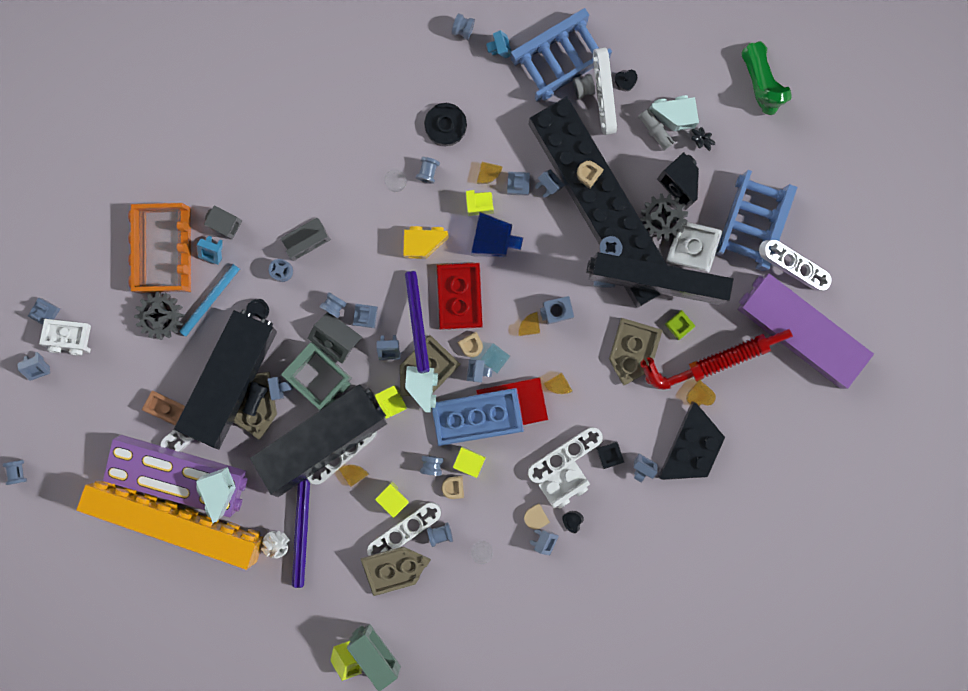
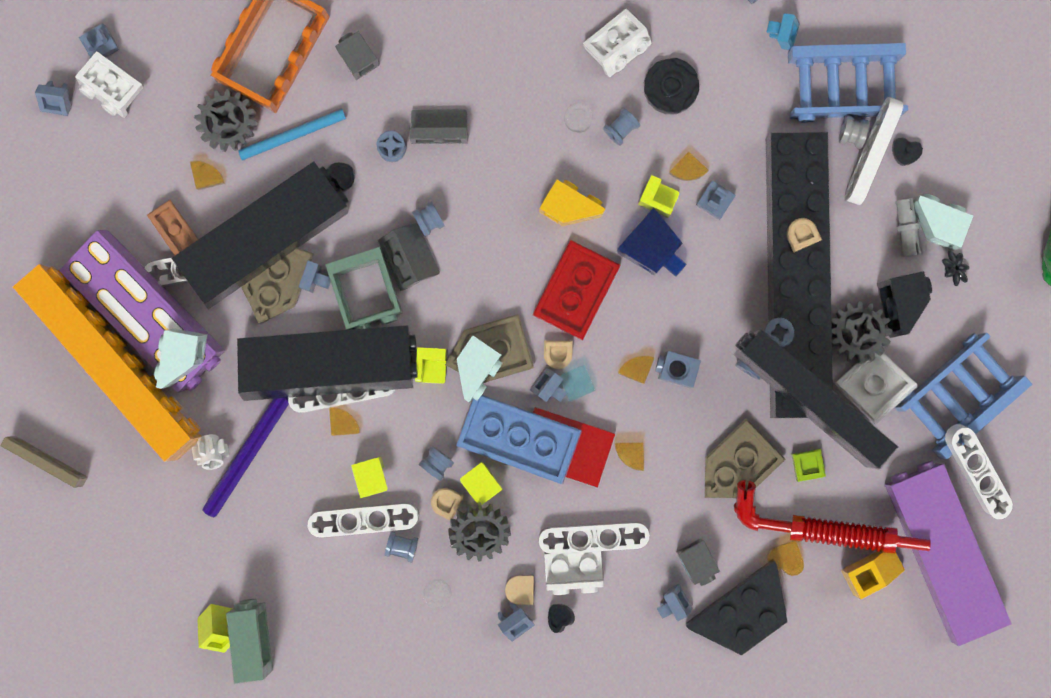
camera: 30 degrees right, 0 degrees up
dark azure tile [197,236,223,265] -> none
black pin [242,382,268,416] -> none
sand blue tile [353,304,378,328] -> none
dark tan tile [361,546,431,596] -> none
sand blue tile [377,335,401,360] -> none
dark purple axle [405,271,430,374] -> none
sand blue tile [535,169,565,197] -> none
black tile [596,441,625,469] -> none
none -> dark tan tile [0,436,87,488]
none -> clear yellow tile [190,161,225,190]
none -> dark grey gear [448,503,511,562]
none -> white bracket [583,9,652,77]
none -> dark grey brick [676,539,720,586]
none -> yellow slope [841,549,905,599]

